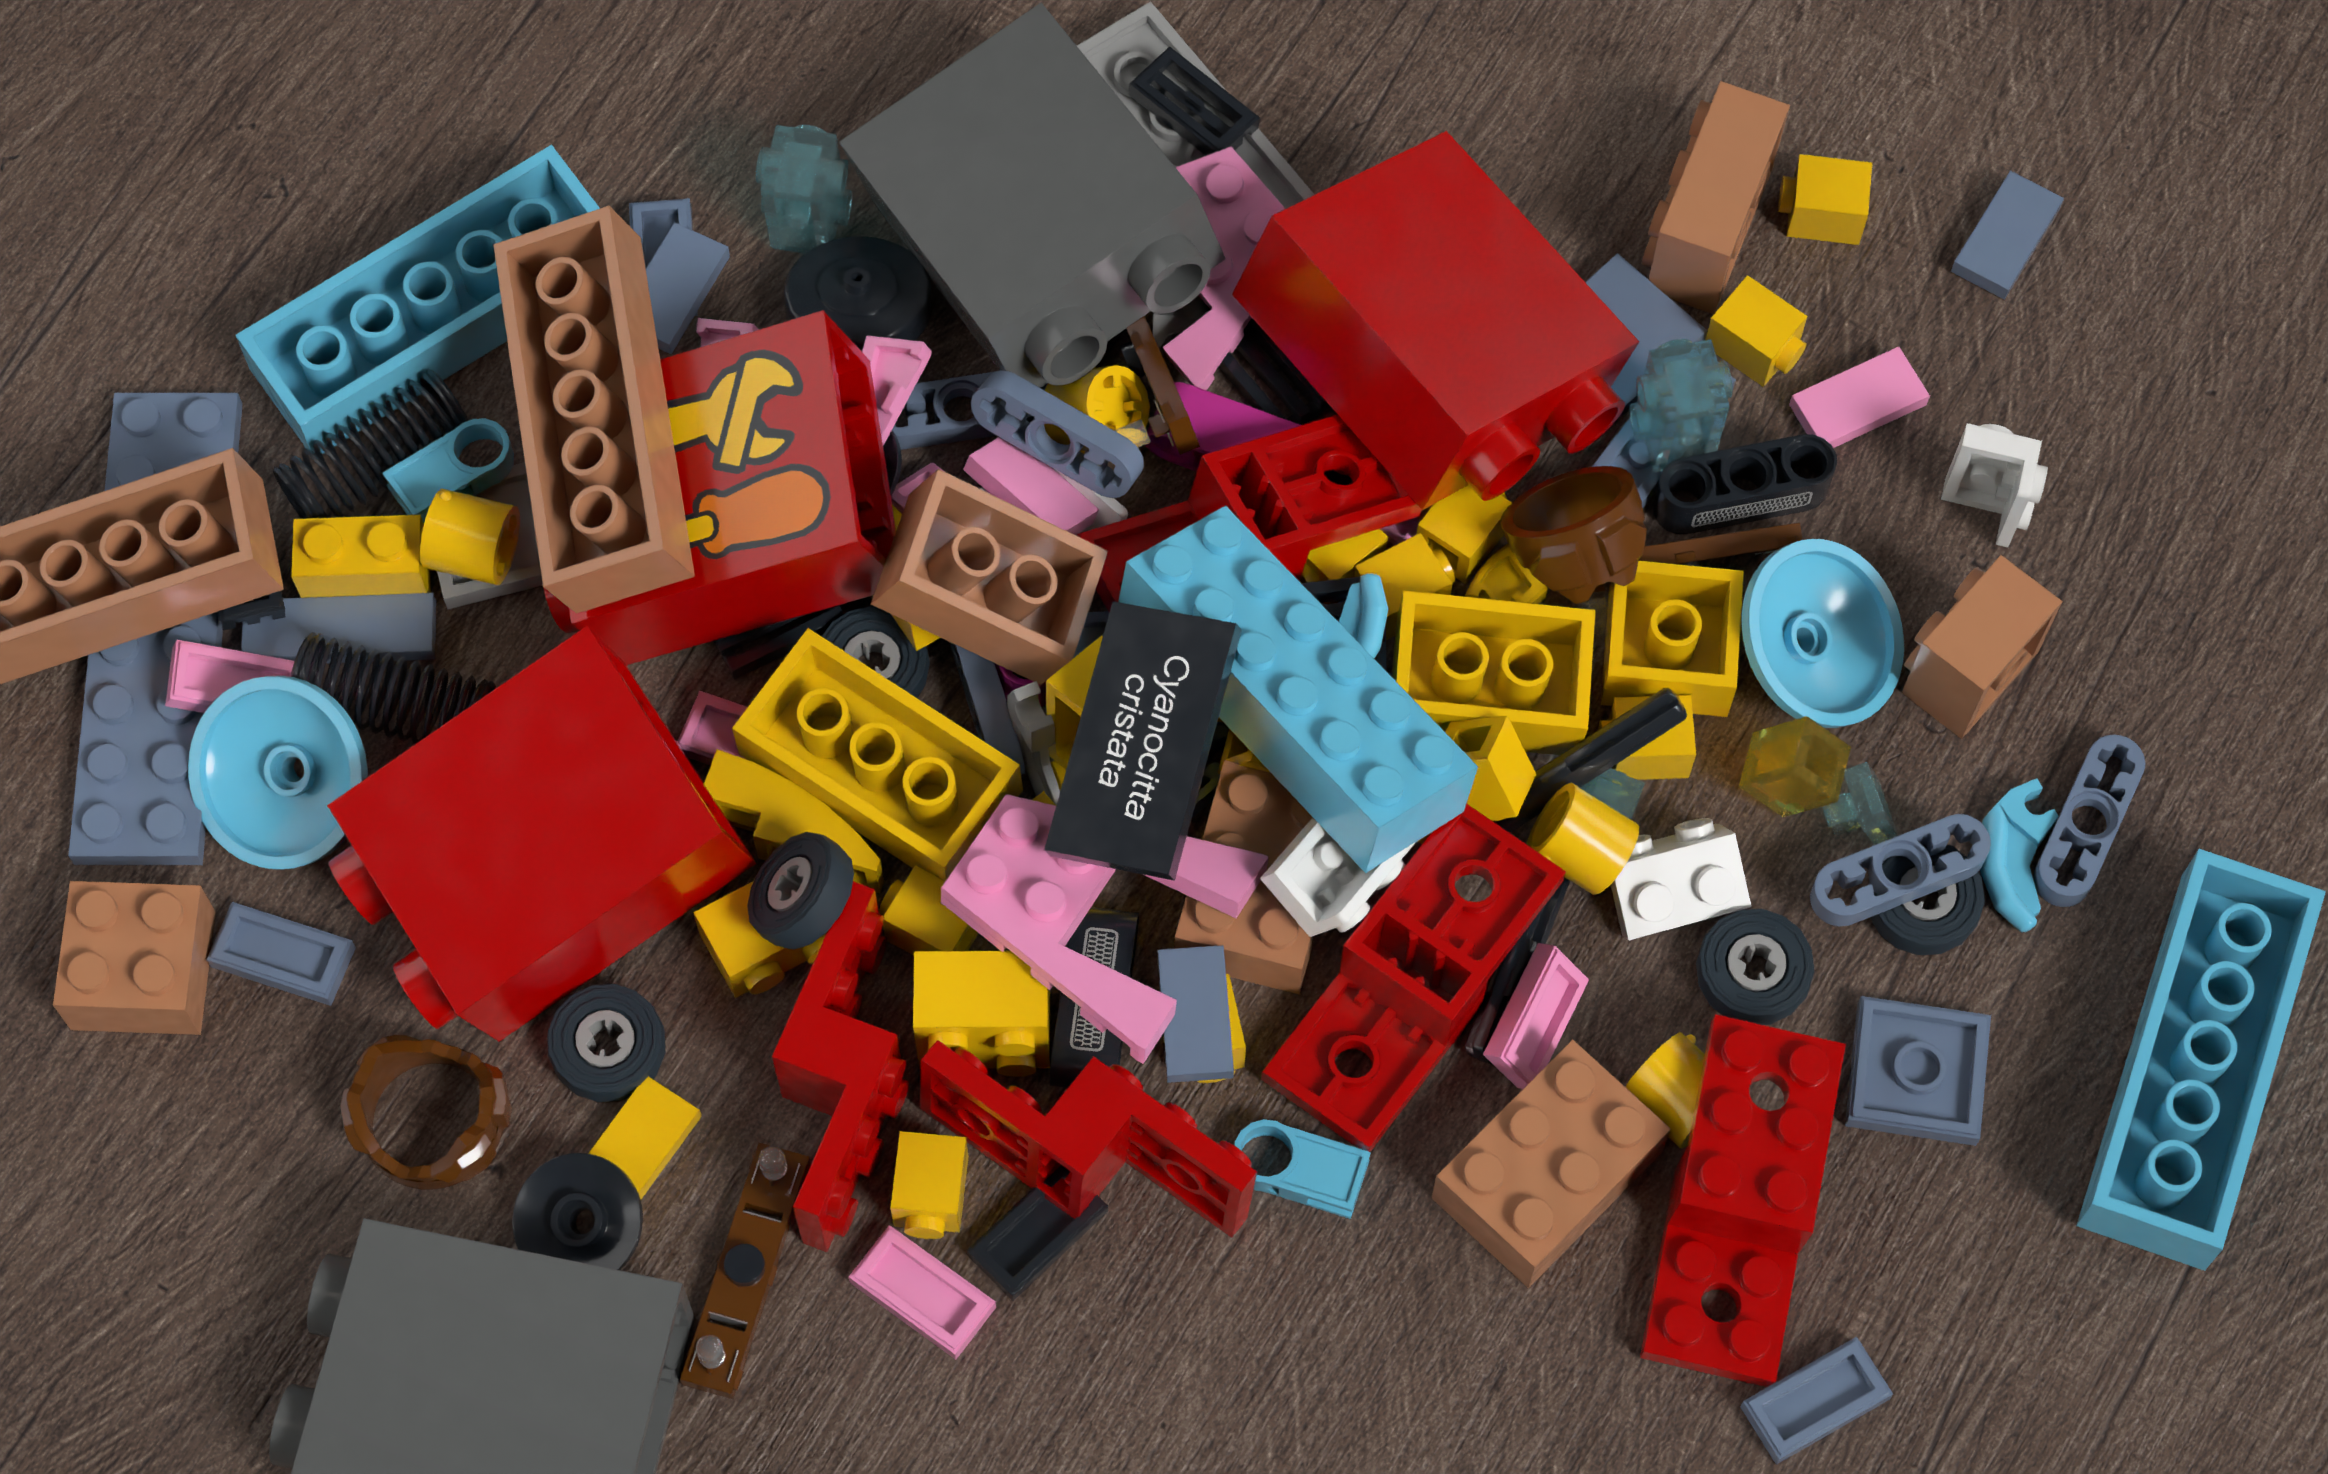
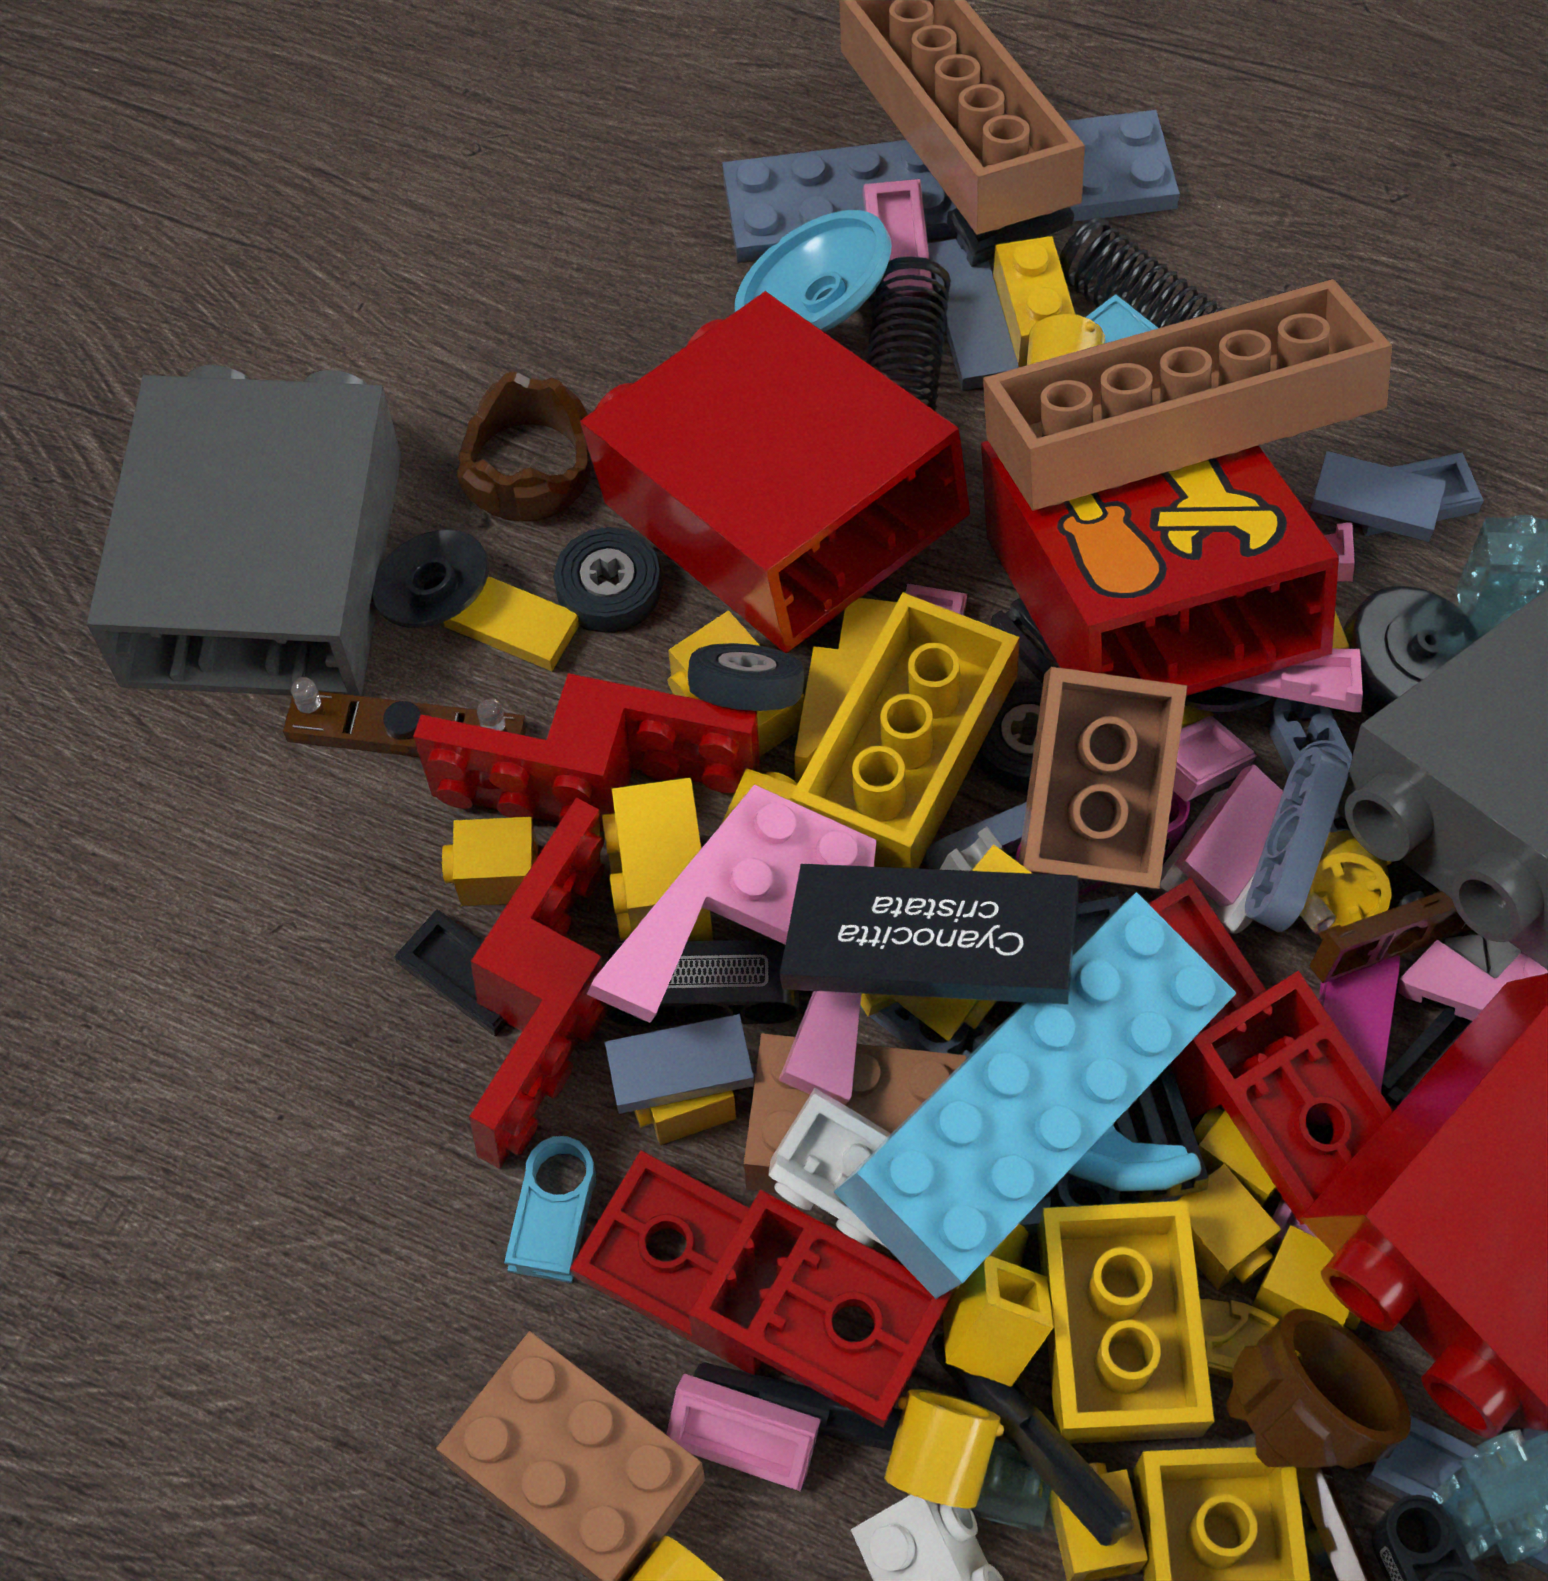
camera: 85 degrees right, 5 degrees down
nougat brick [53,881,216,1035] -> none
sand blue tile [207,902,356,1006] -> none
medium azure brick [236,144,600,454] -> none
bright pink tile [849,1225,996,1360] -> none

